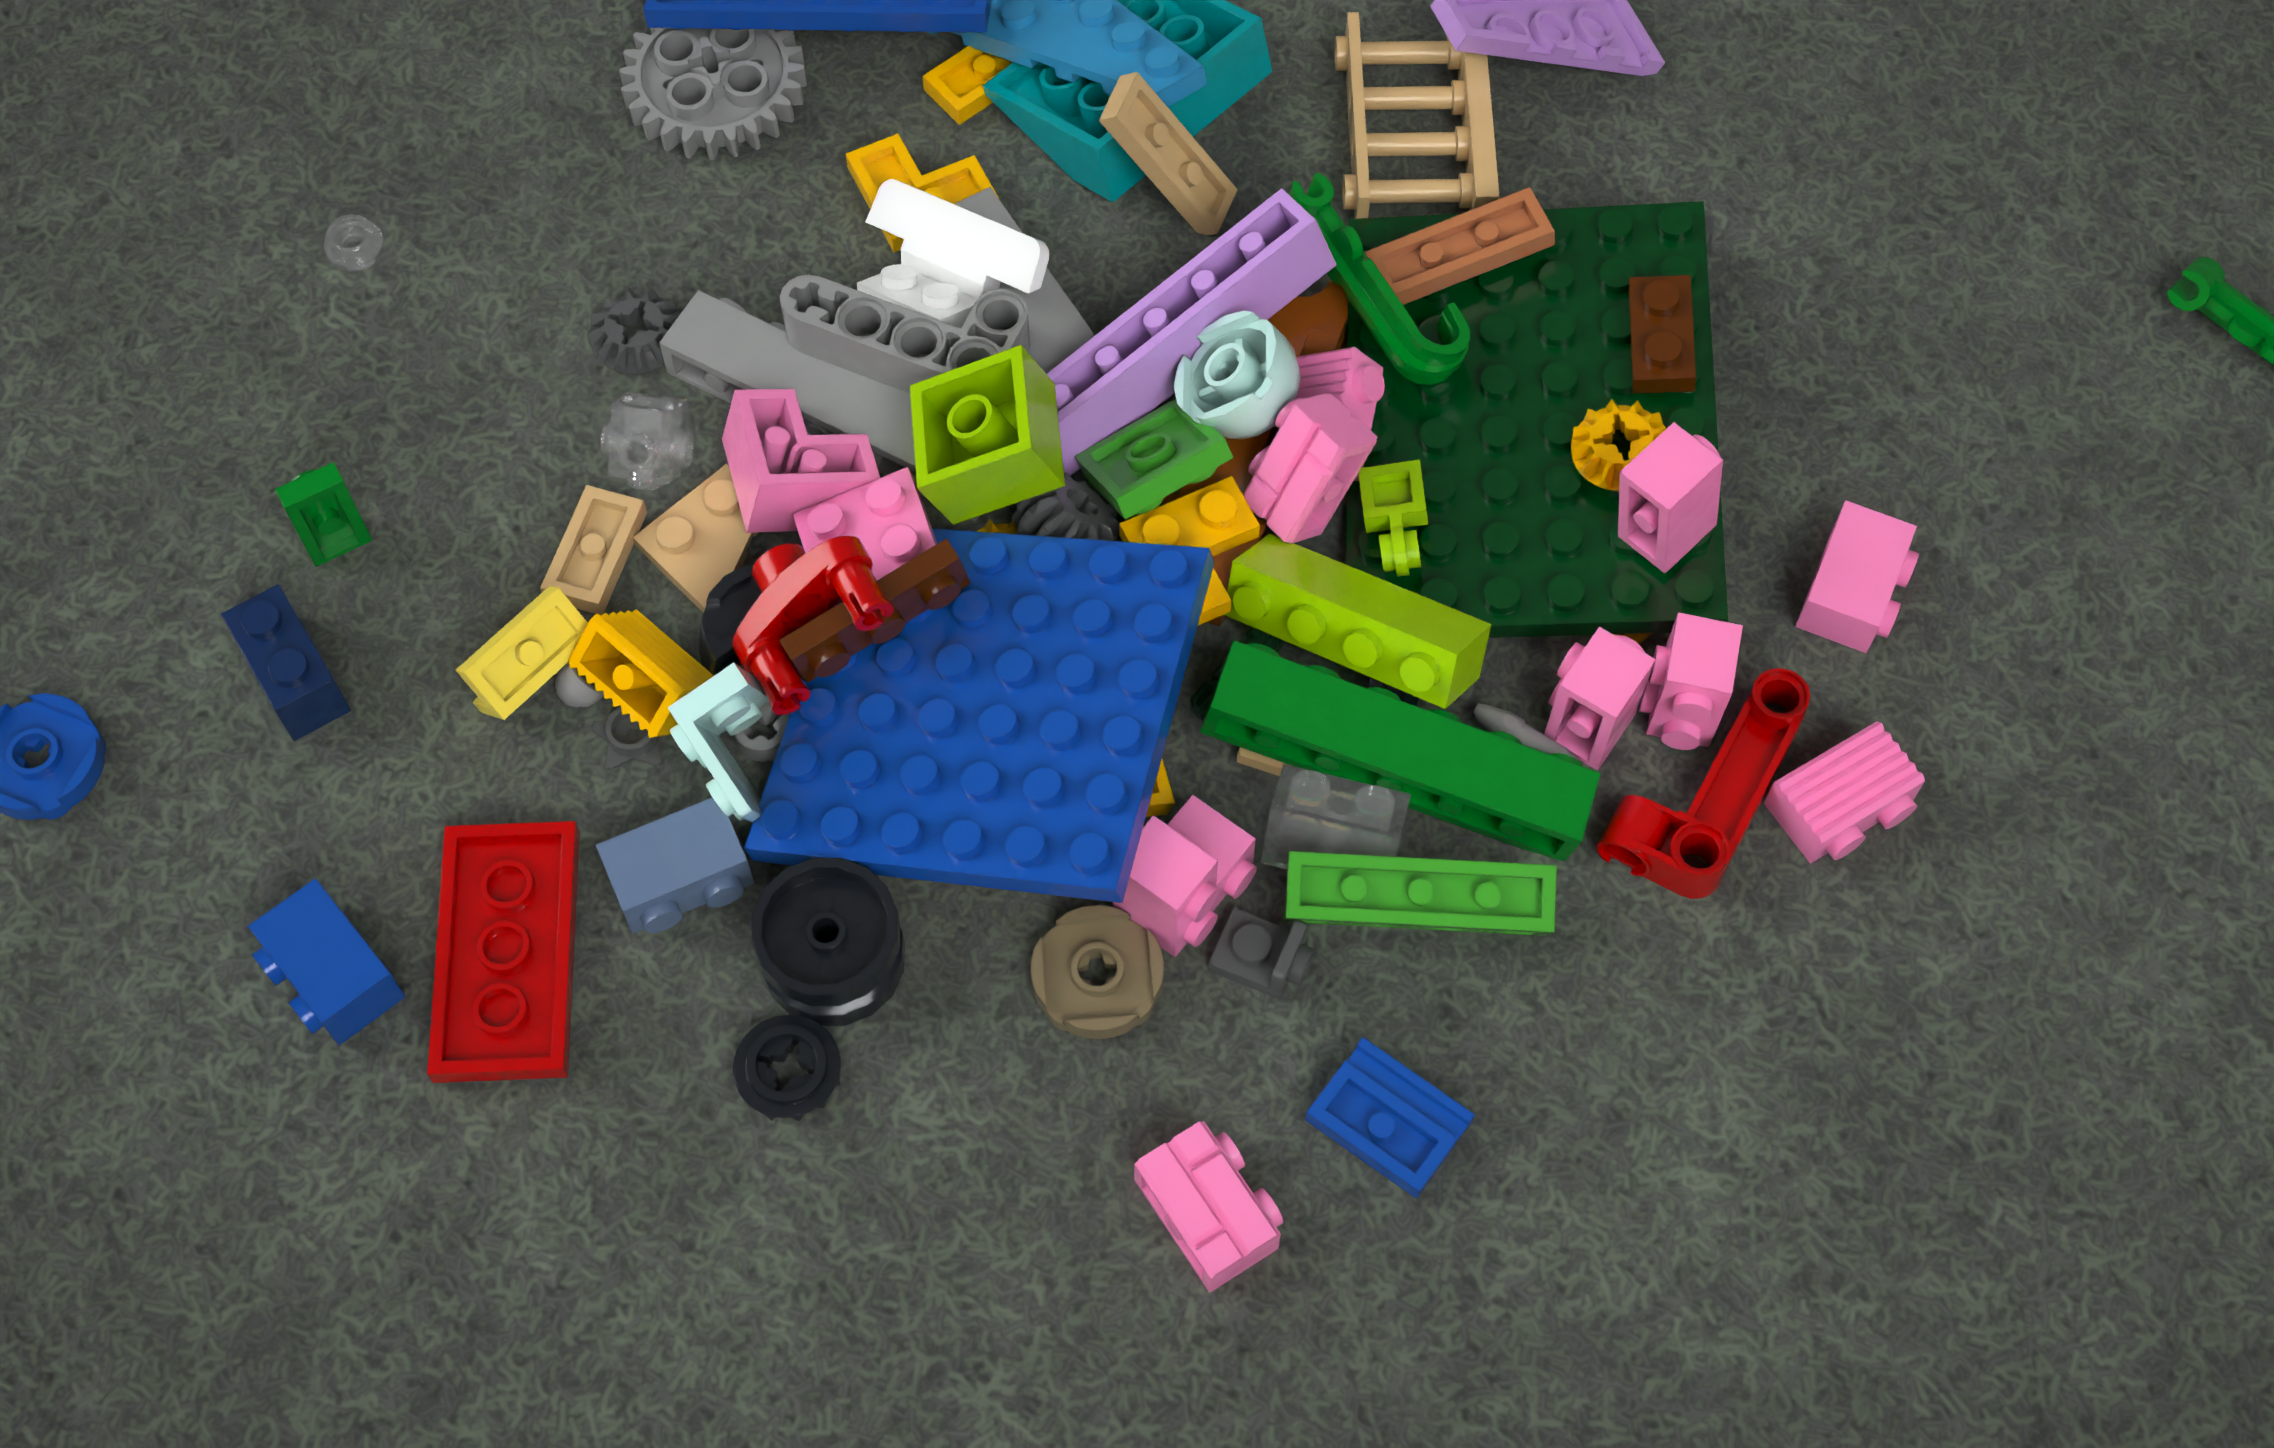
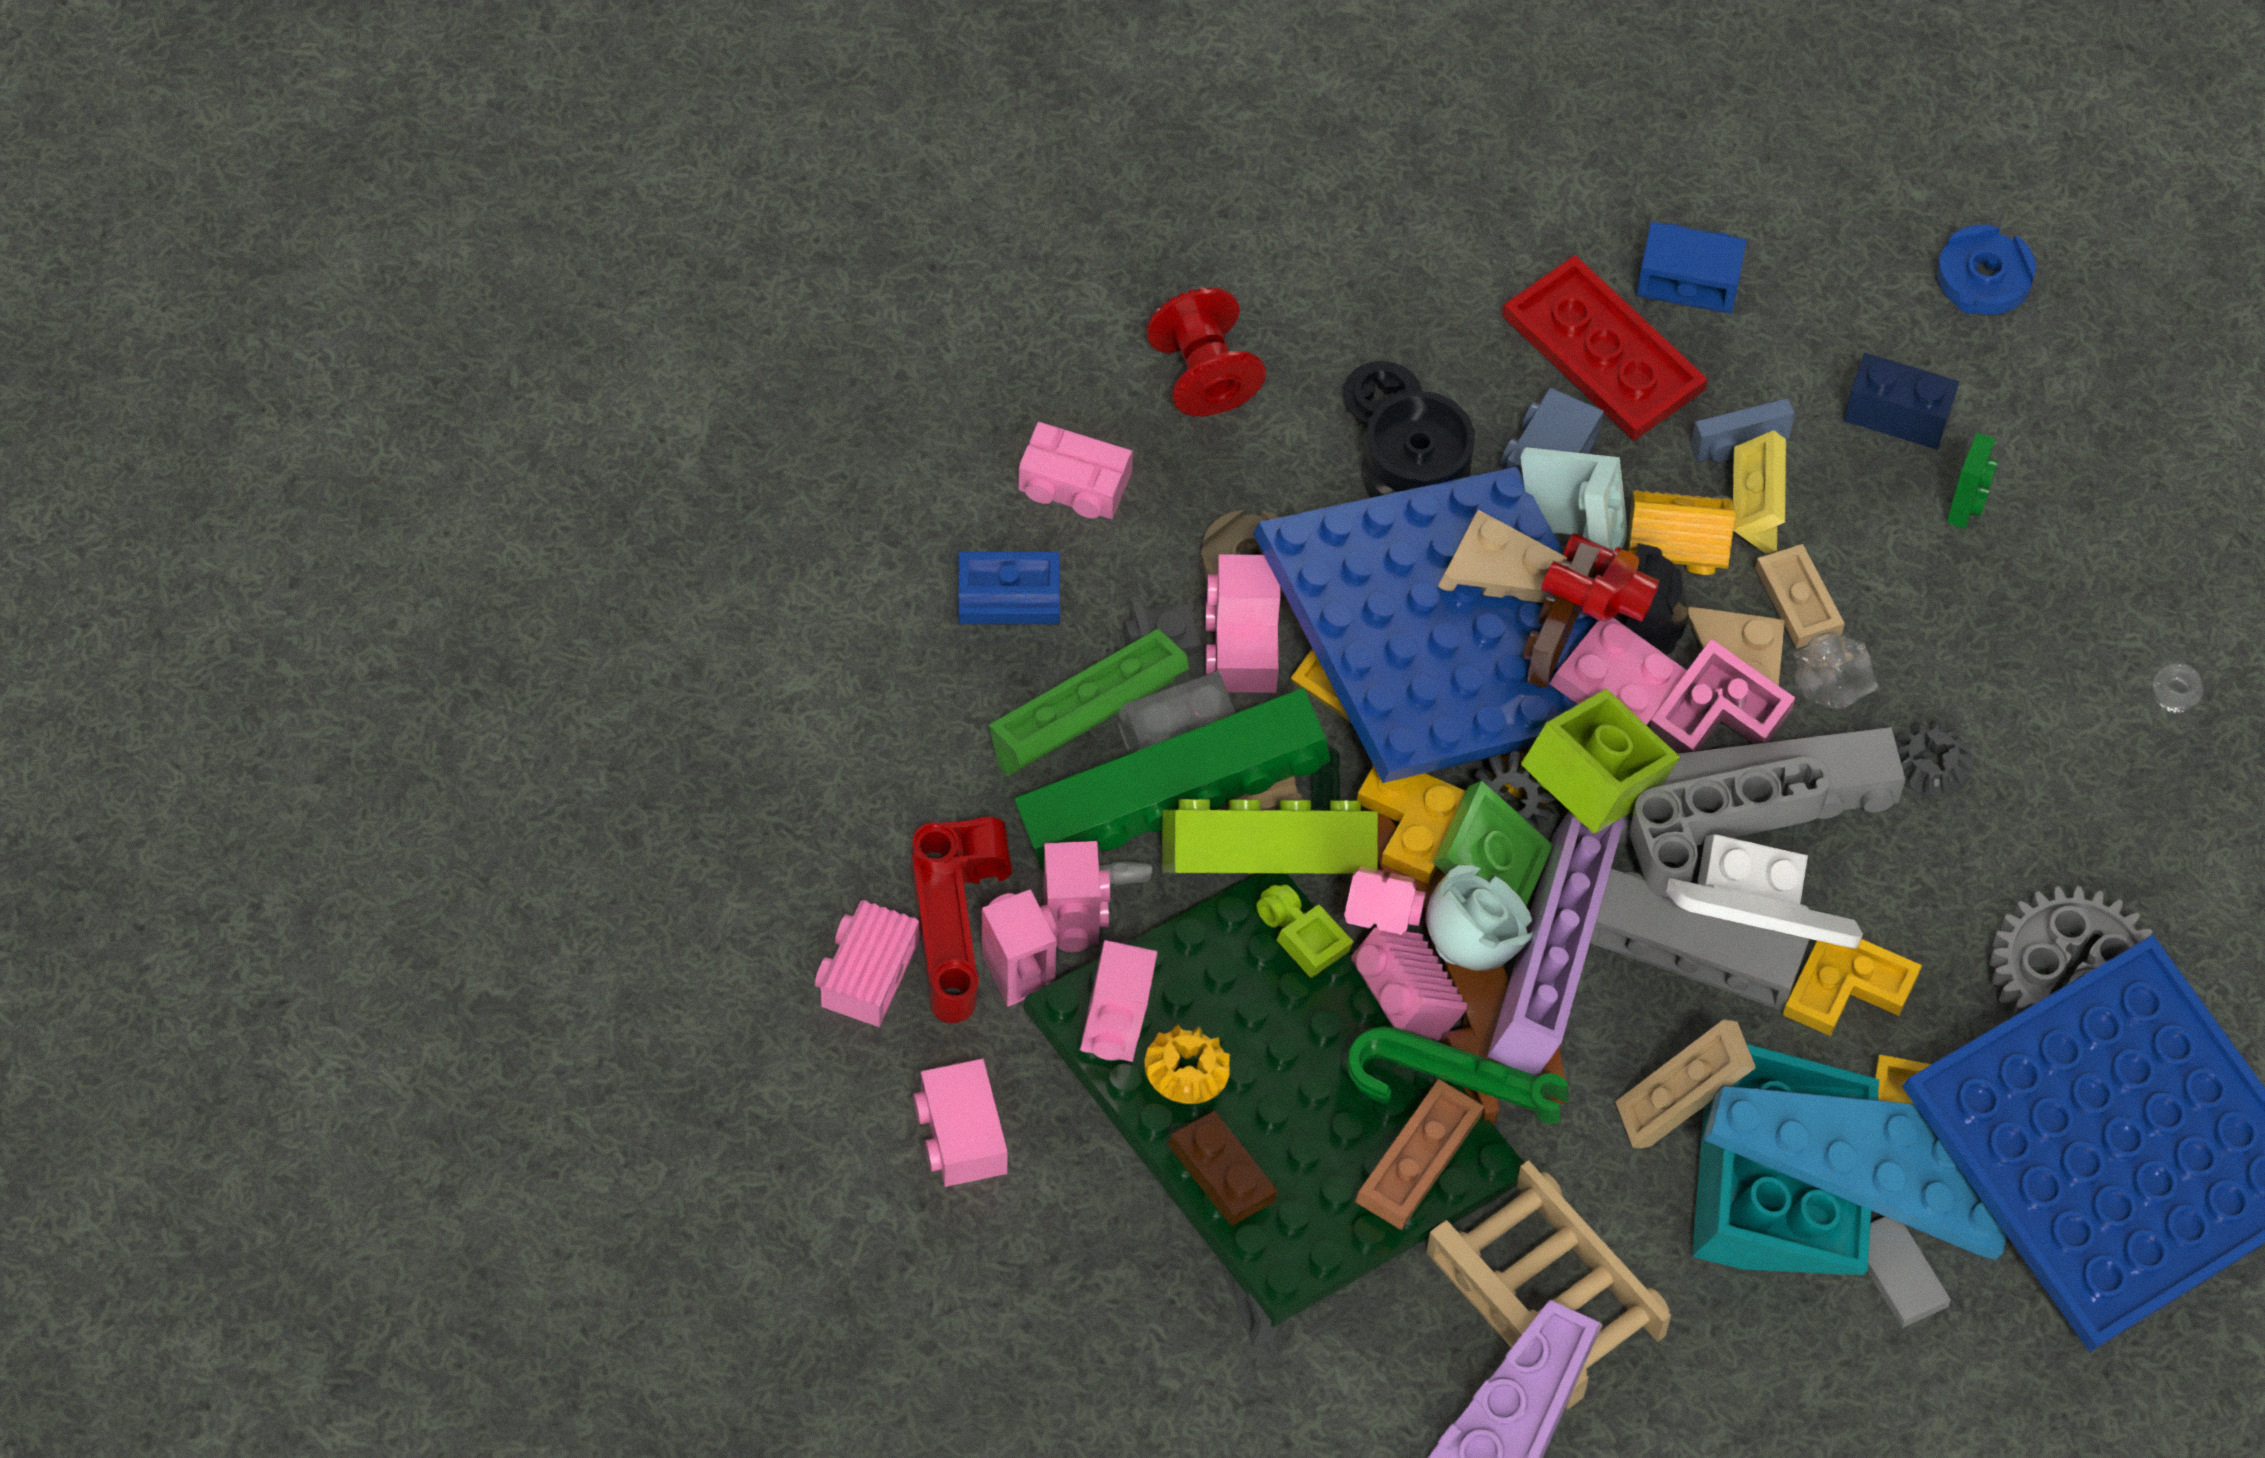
camera: 140 degrees right, 5 degrees down
none -> red hose [1146,287,1266,417]
none -> tan wing [1438,510,1568,603]
none -> sand blue plate [1690,398,1795,462]

